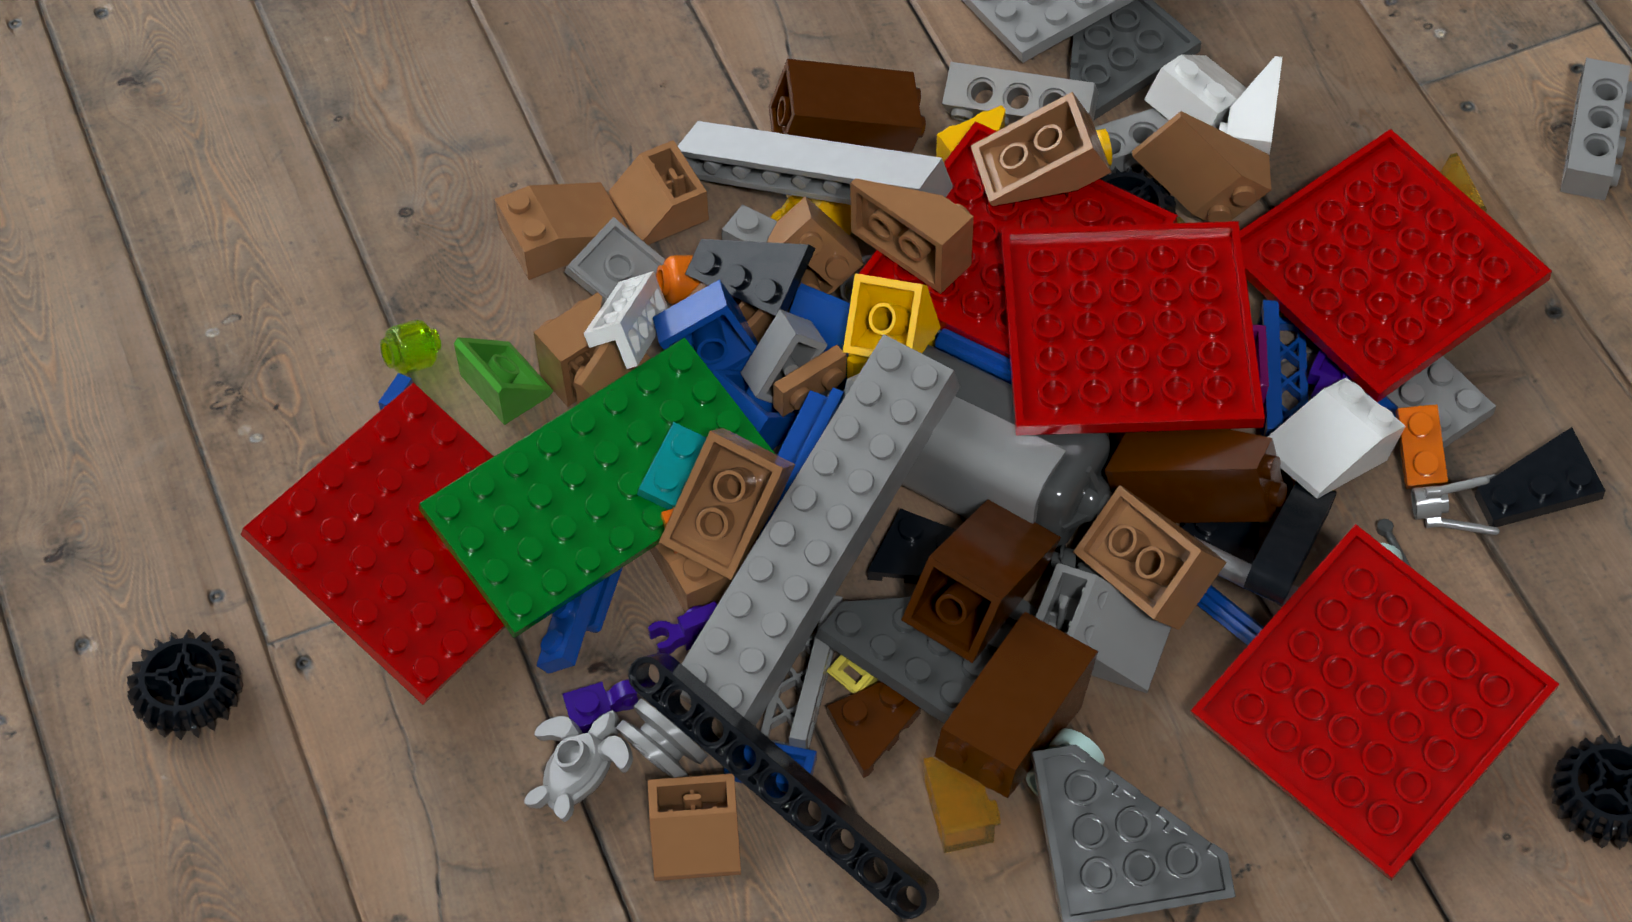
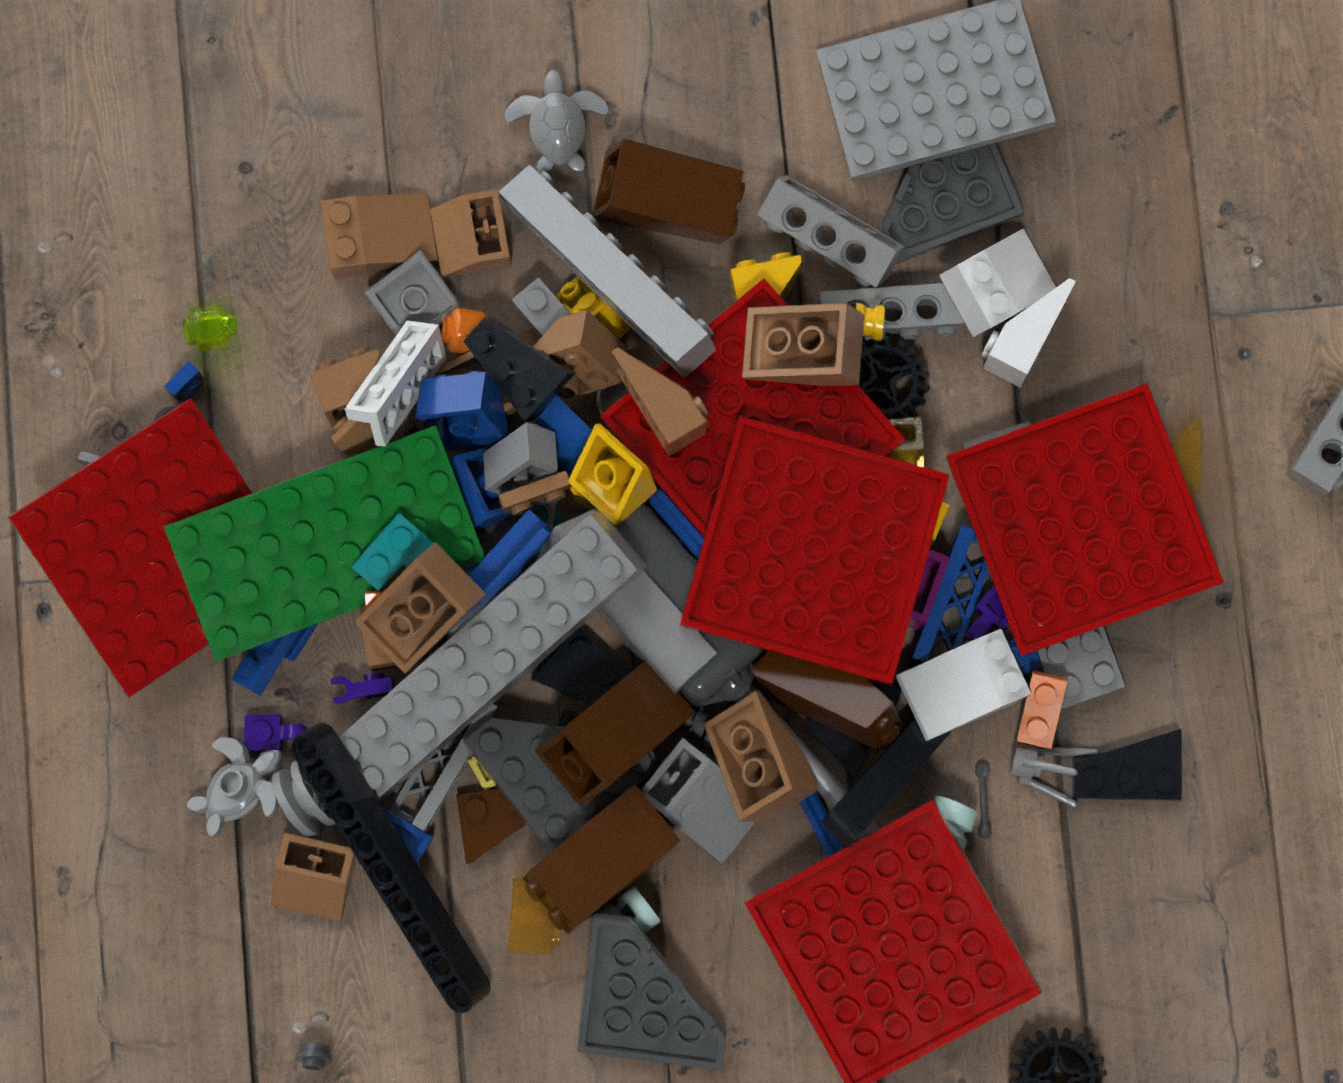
camera: 15 degrees right, 25 degrees up
bright green slope [454,337,553,425] -> none
medium nougat slope [1132,111,1271,222] -> none
none -> light grey animal [504,70,608,174]

